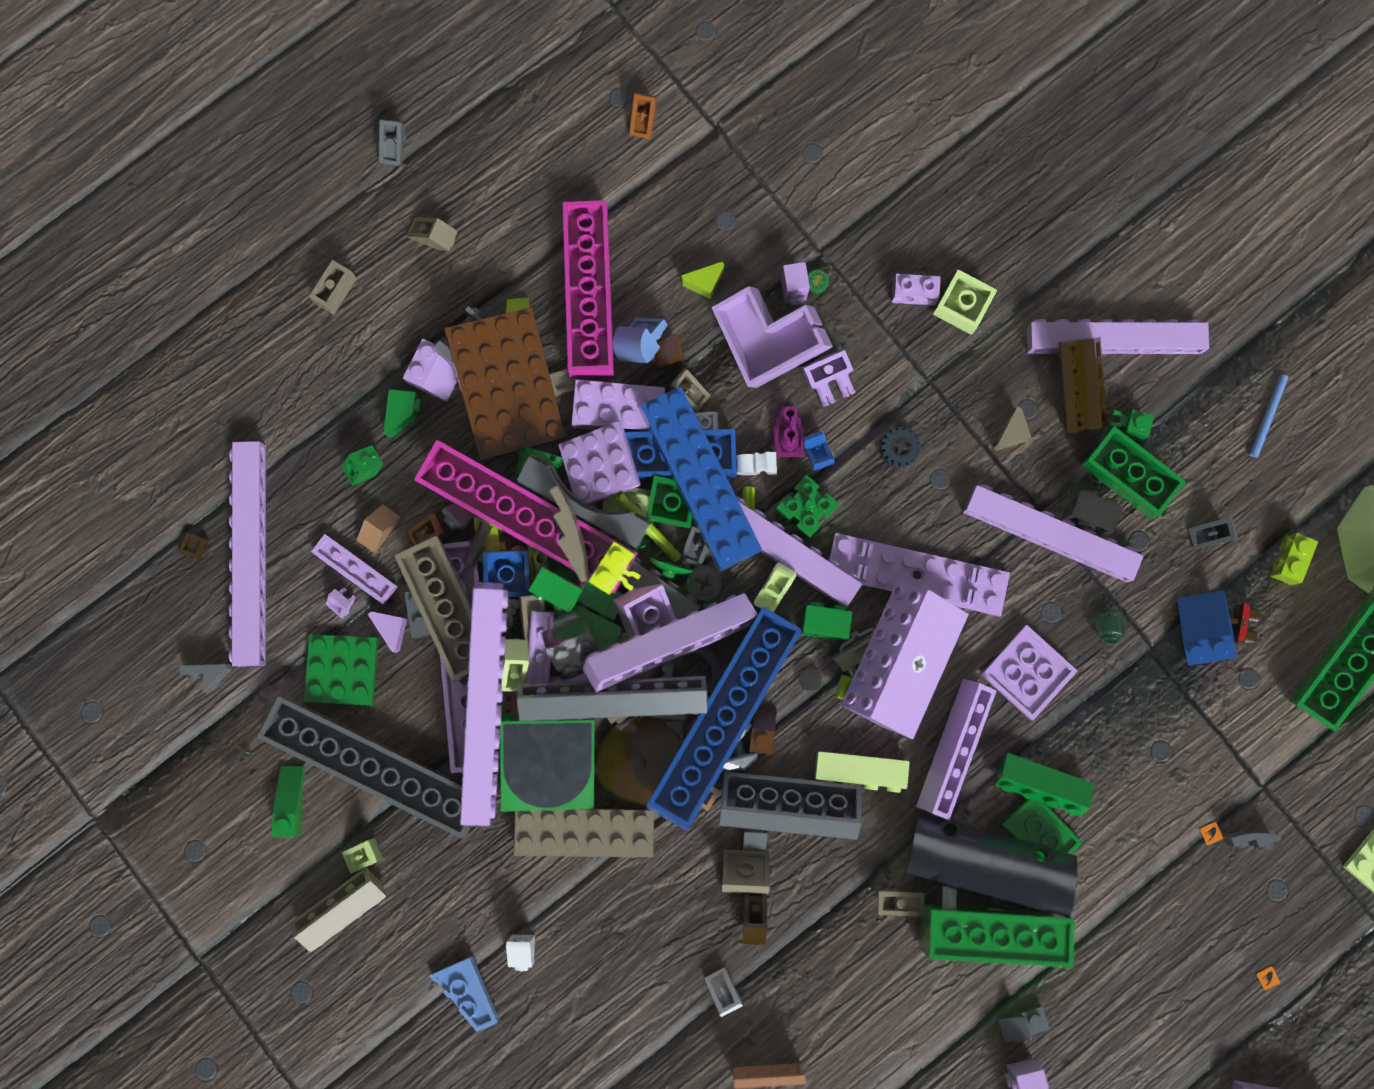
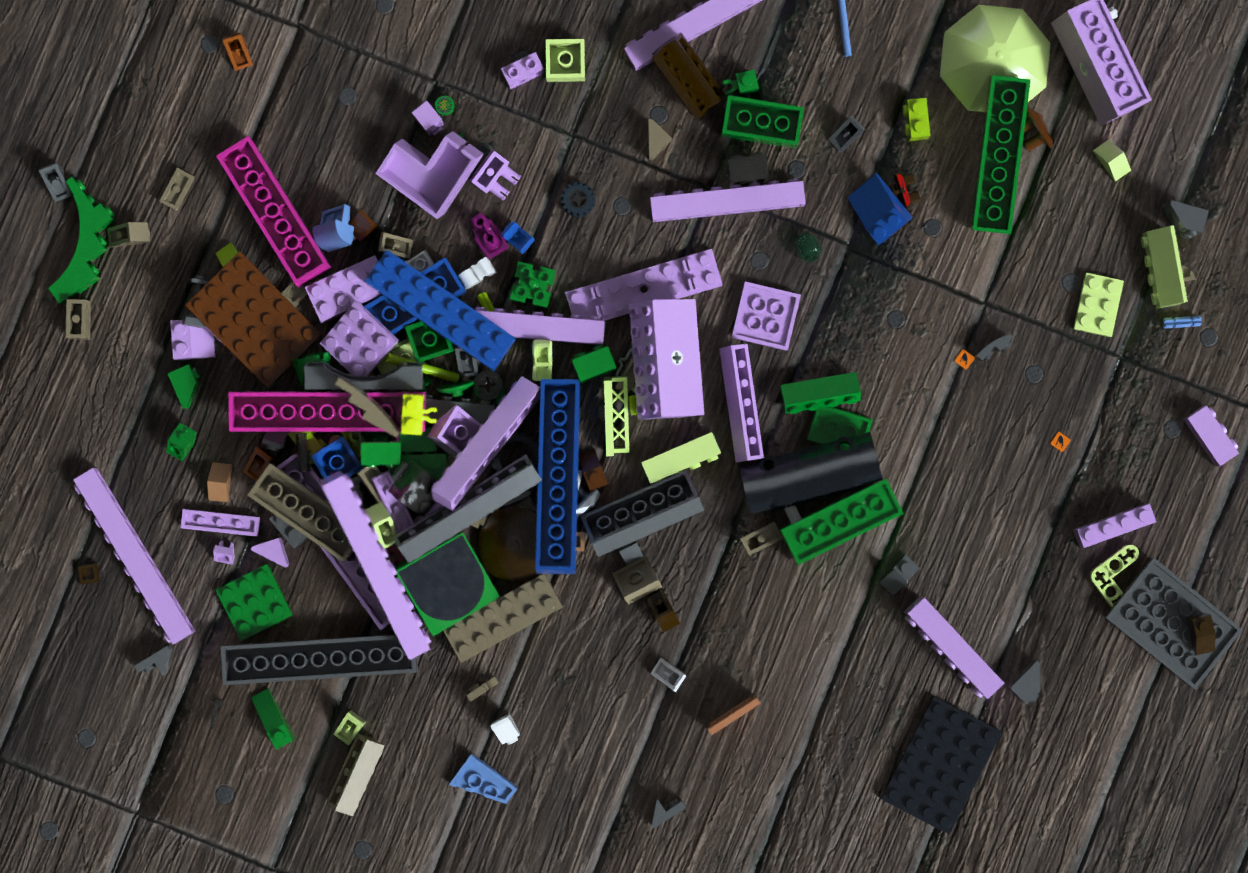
camera: 25 degrees left, 5 degrees up
lime slope [681,261,724,299] -> none
none -> green arch [48,177,116,305]
none -> dark tan plate [159,168,195,211]
none -> dark tan plate [466,676,499,702]
none -> yellowish green fence [604,376,629,456]

